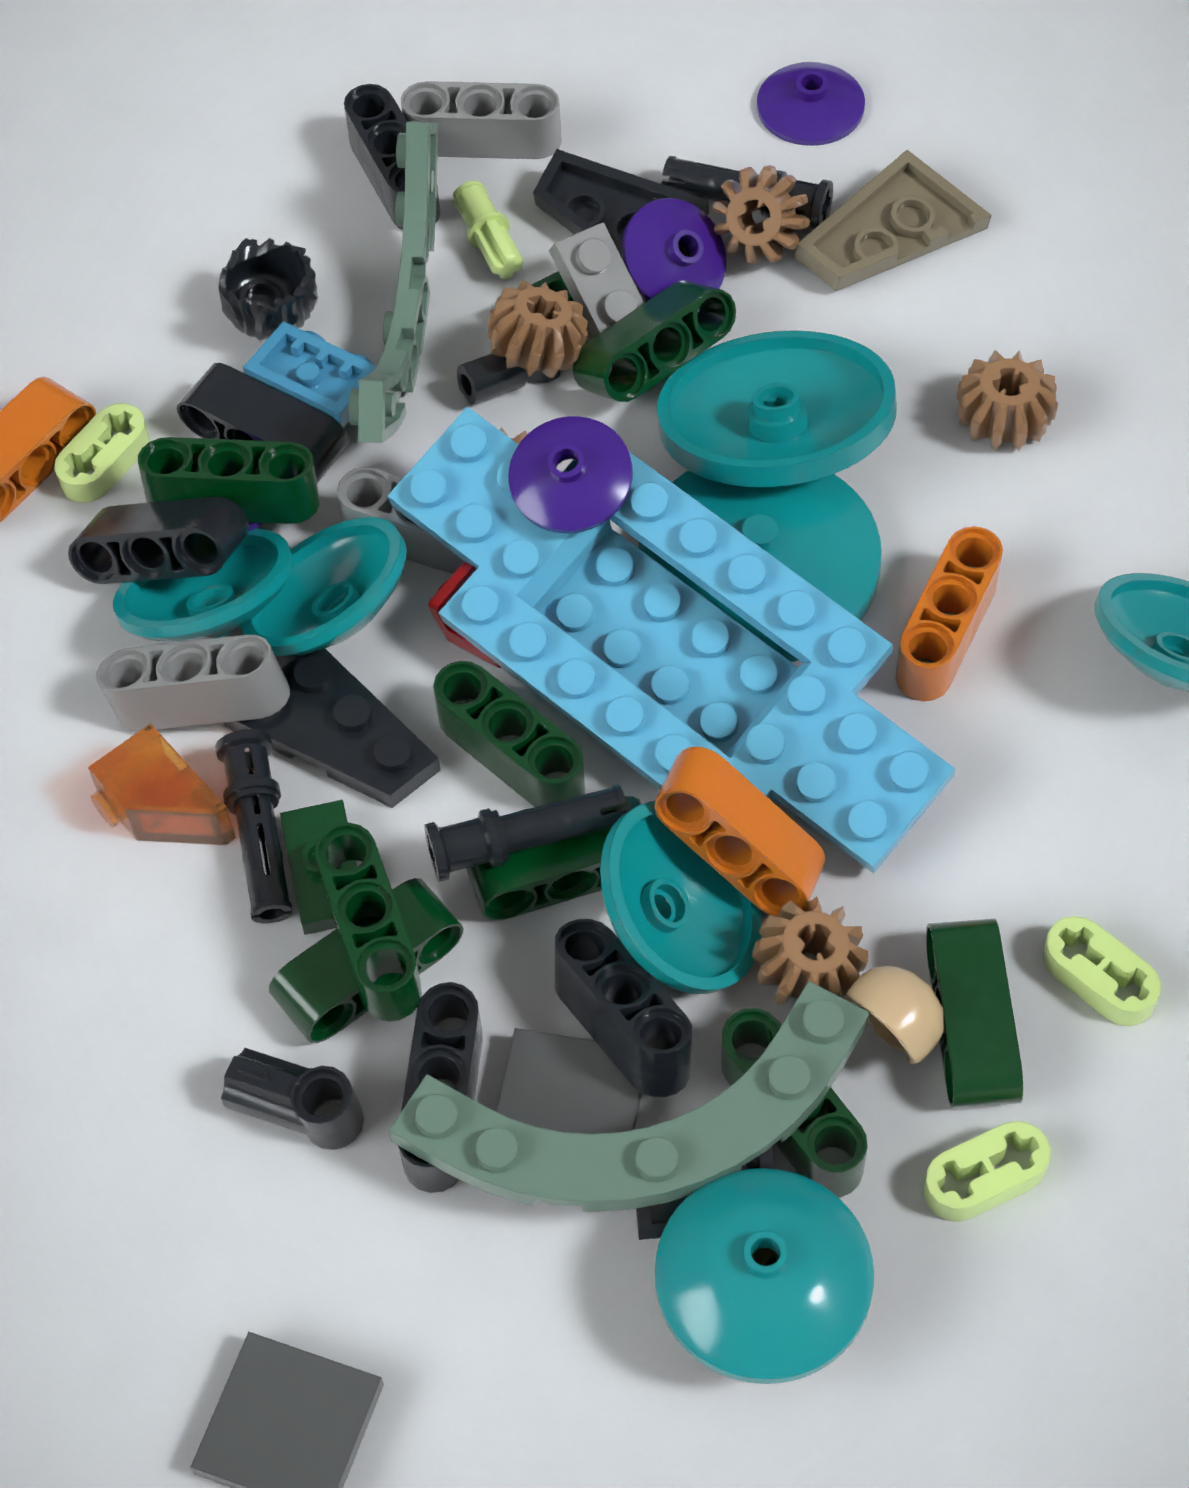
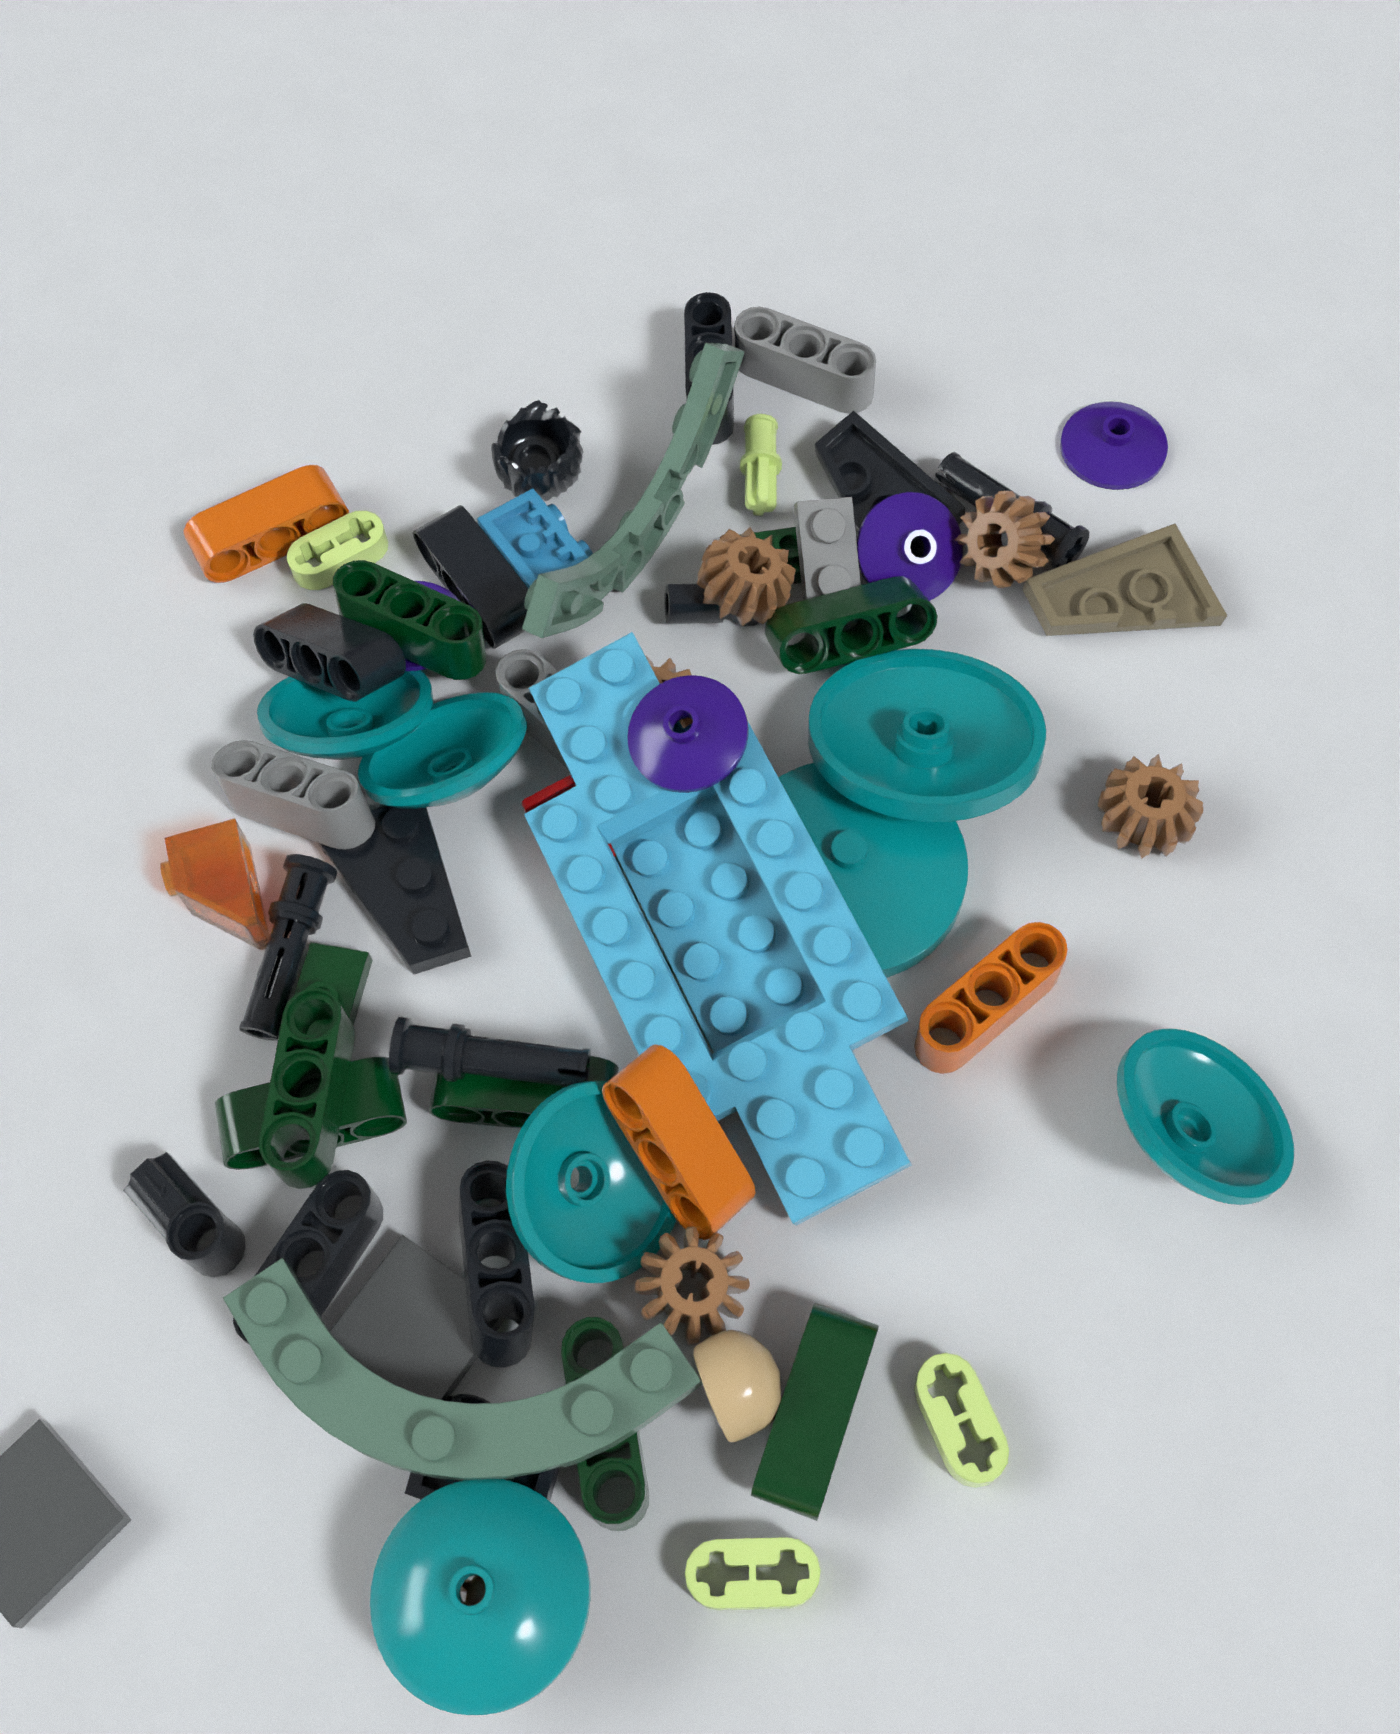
camera: 25 degrees right, 5 degrees up
dark green beam [433,661,585,807] -> none

